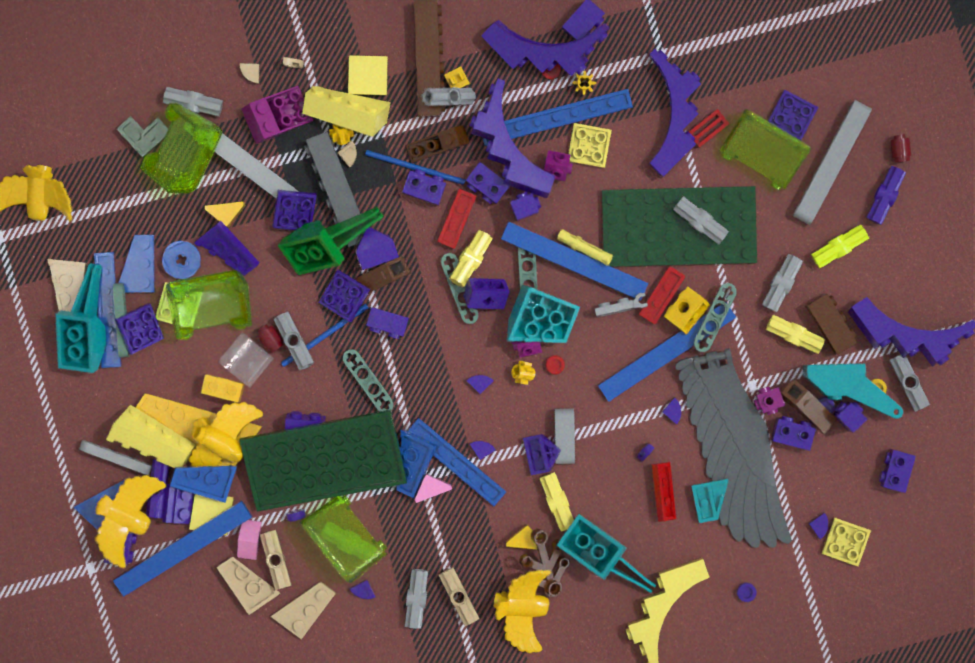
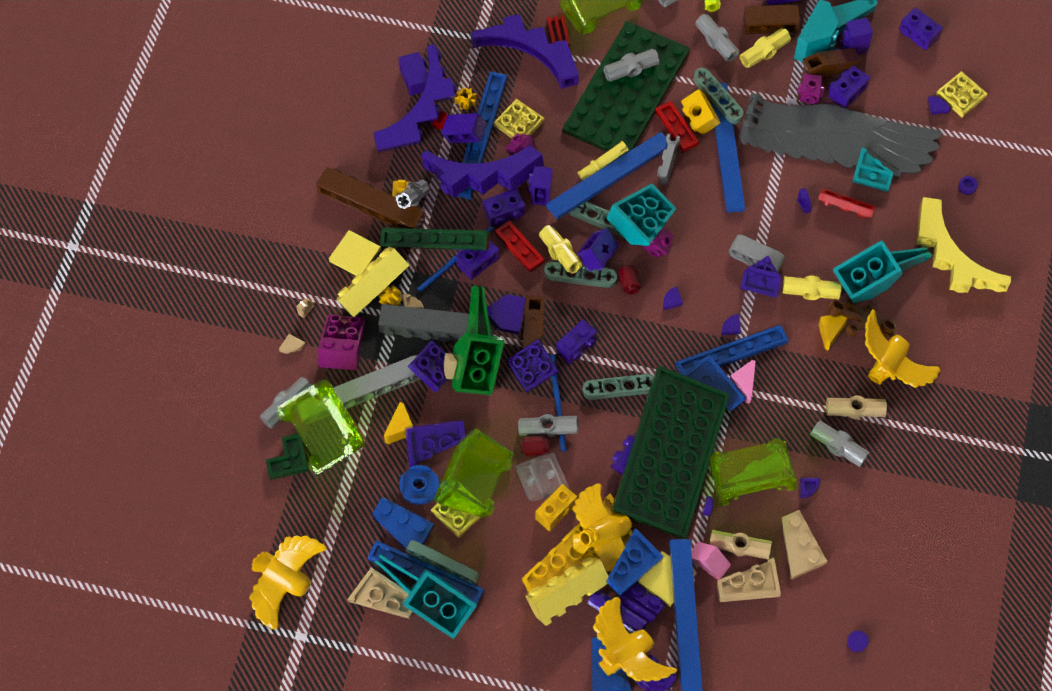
camera: 60 degrees left, 25 degrees down
light grey beam [79,440,152,475] -> none
dark purple tile [115,303,164,355] -> none
reddish brown slope [406,125,470,163] -> none
yellow gear [511,361,535,385] -> none
red tile [546,355,565,374] -> none
dark purple tile [662,397,681,424] -> none
none -> dark green plate [380,228,490,251]
none -> dark purple brick [441,113,486,144]
none -> tan tile [444,353,458,379]
none -> dark red brick [619,265,641,295]

